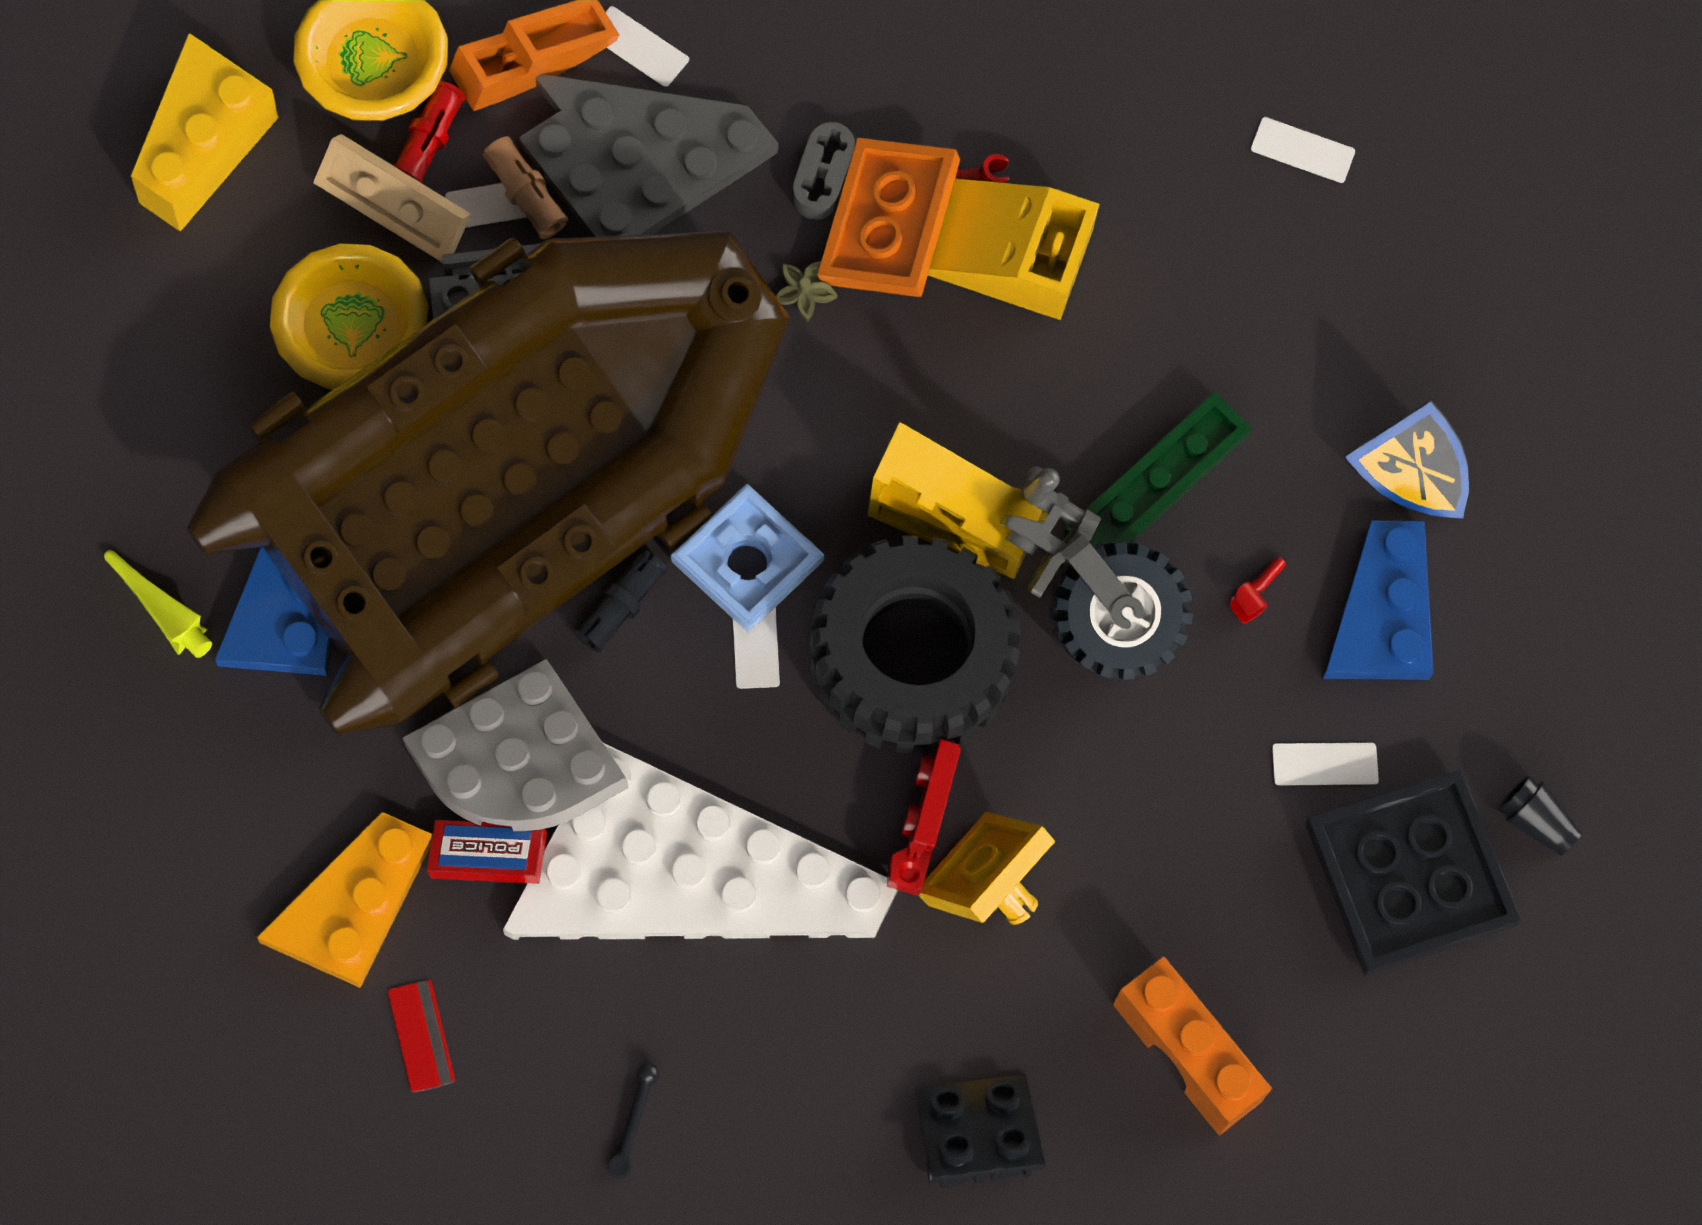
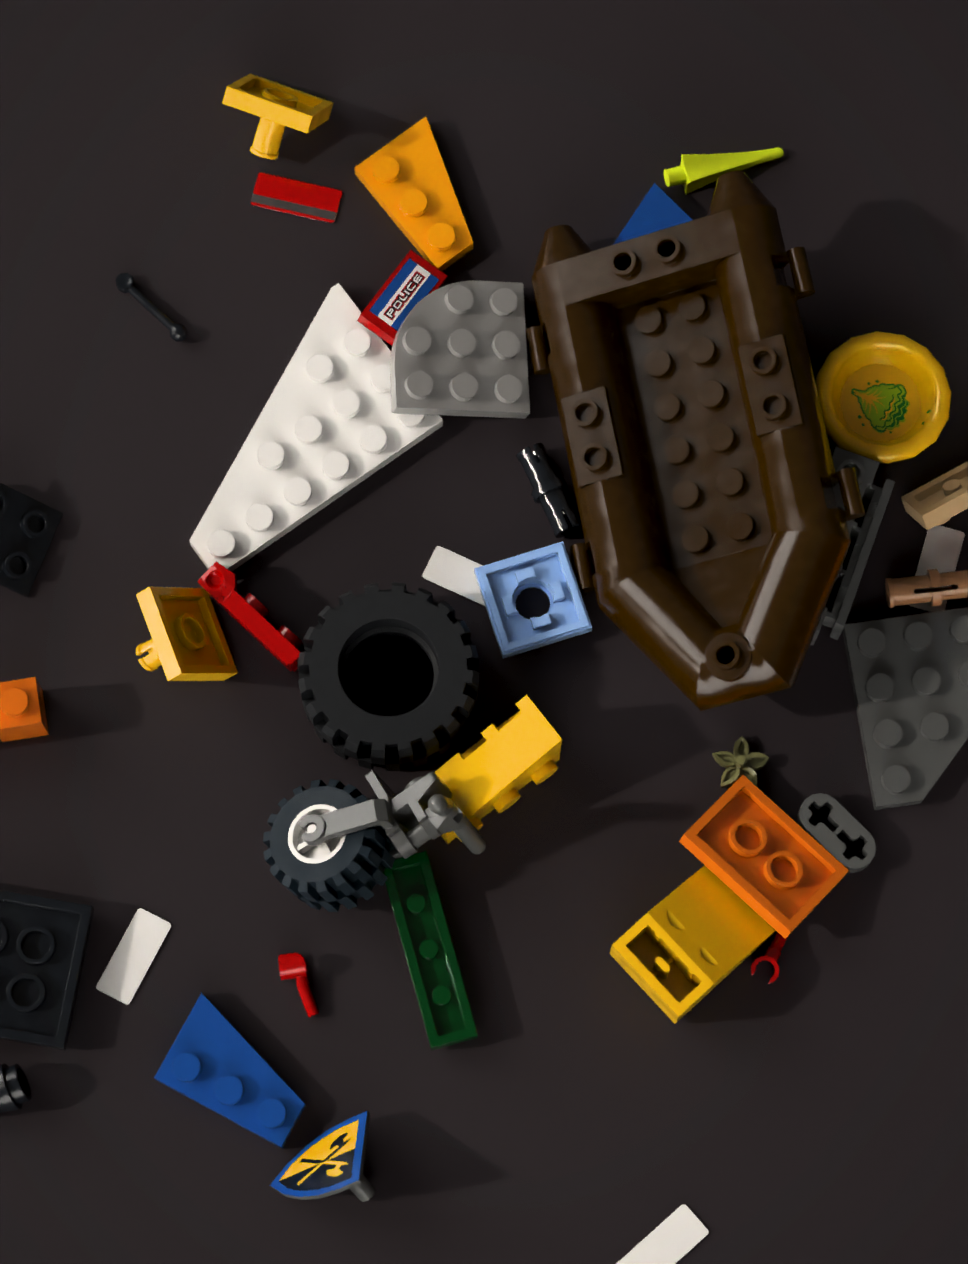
camera: 125 degrees right, 5 degrees up
none -> yellow tile [222,73,334,160]

